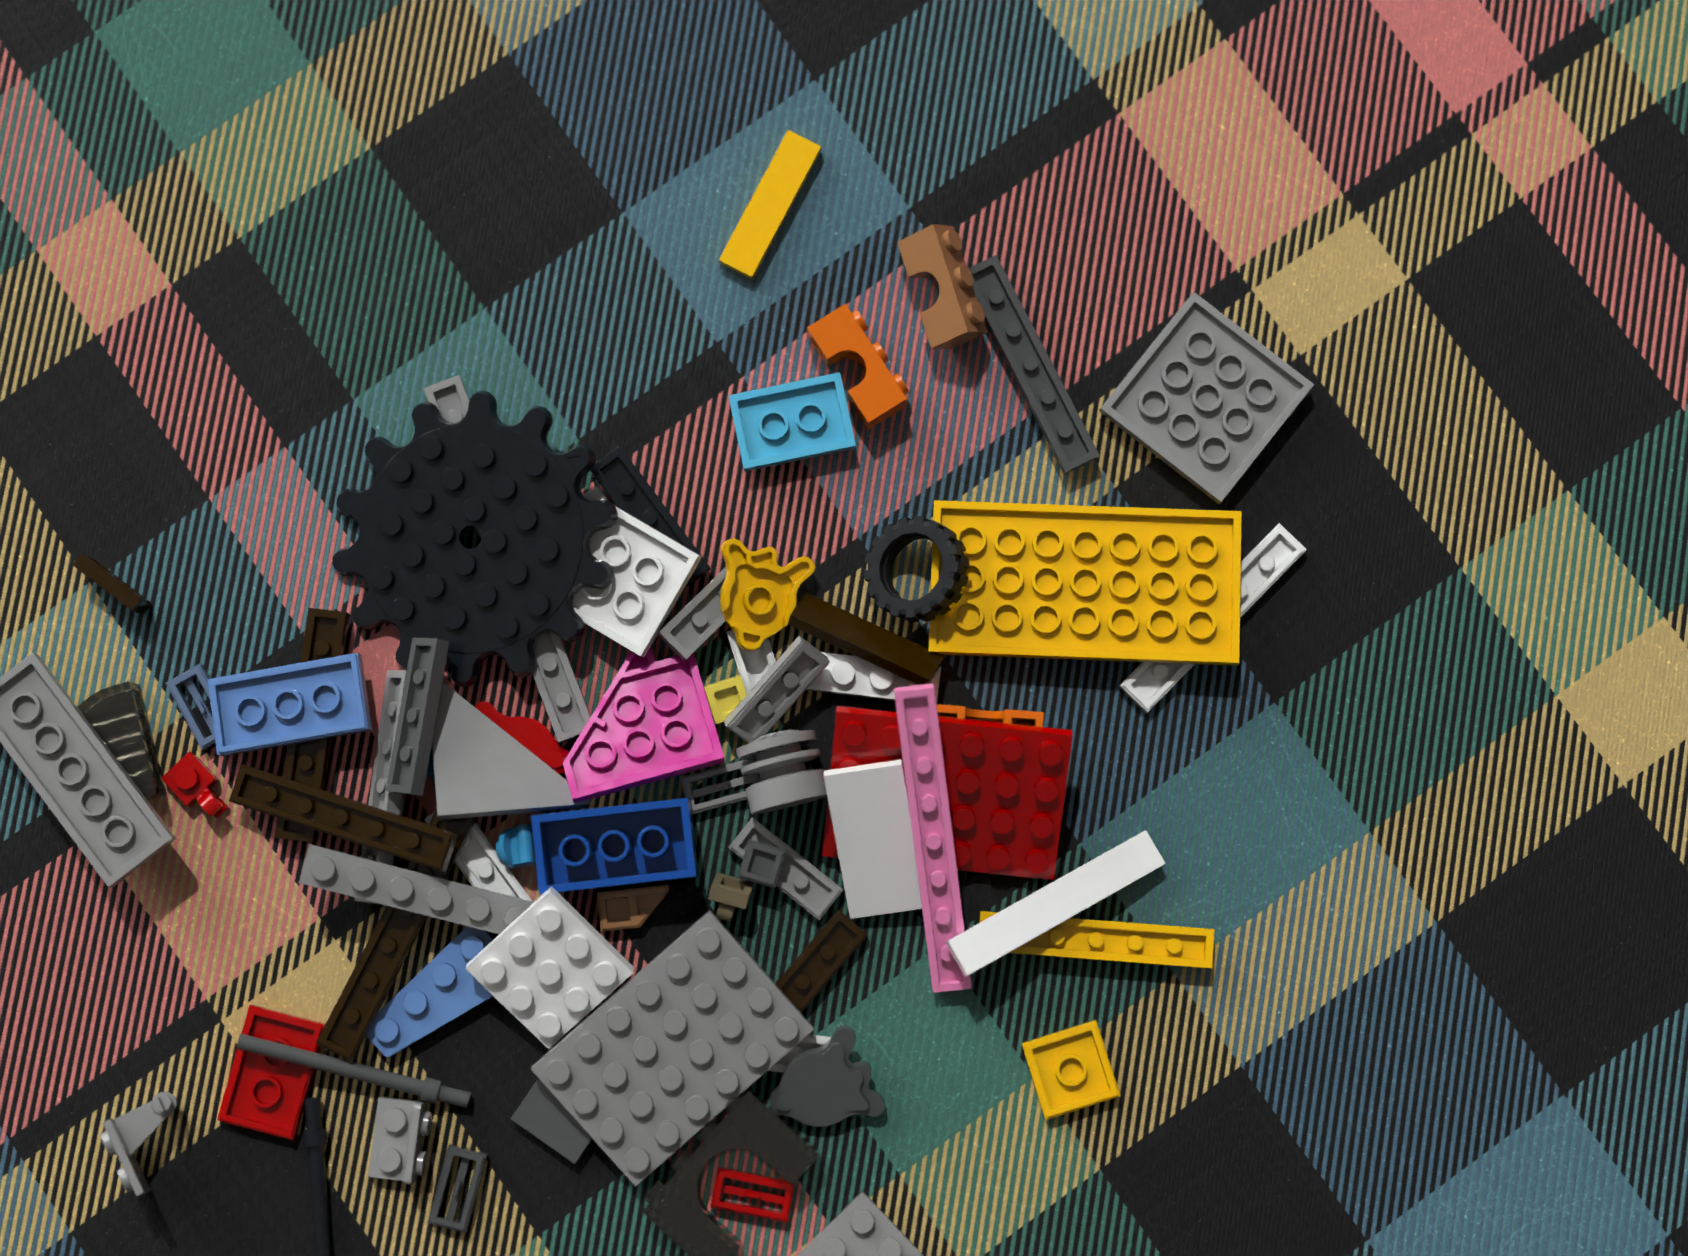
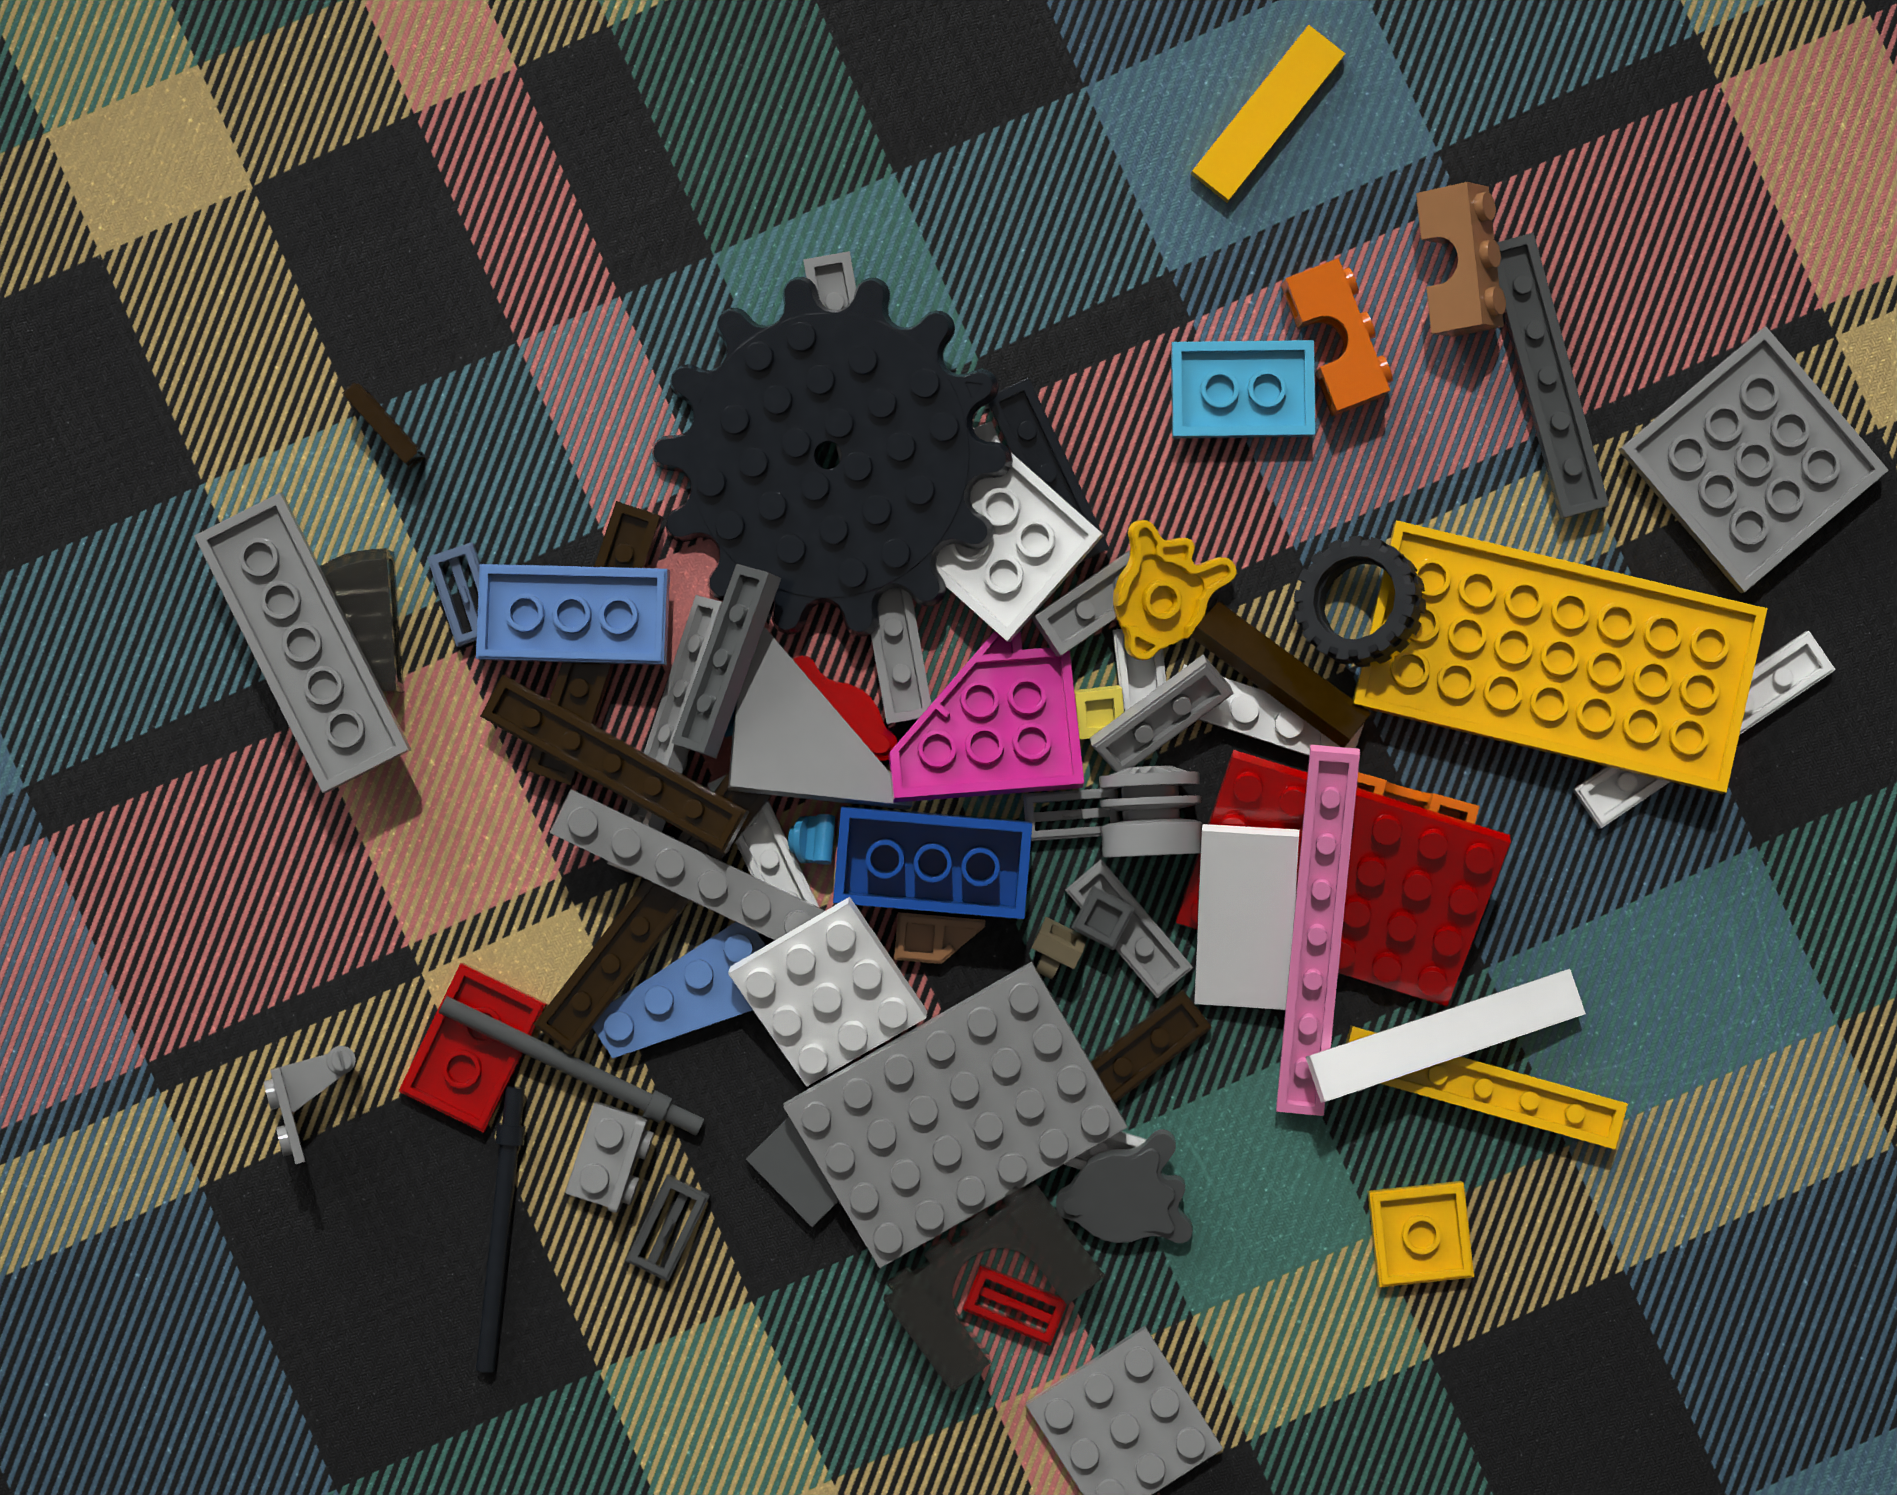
camera: 15 degrees right, 5 degrees up
red plate [161,751,229,818] -> none

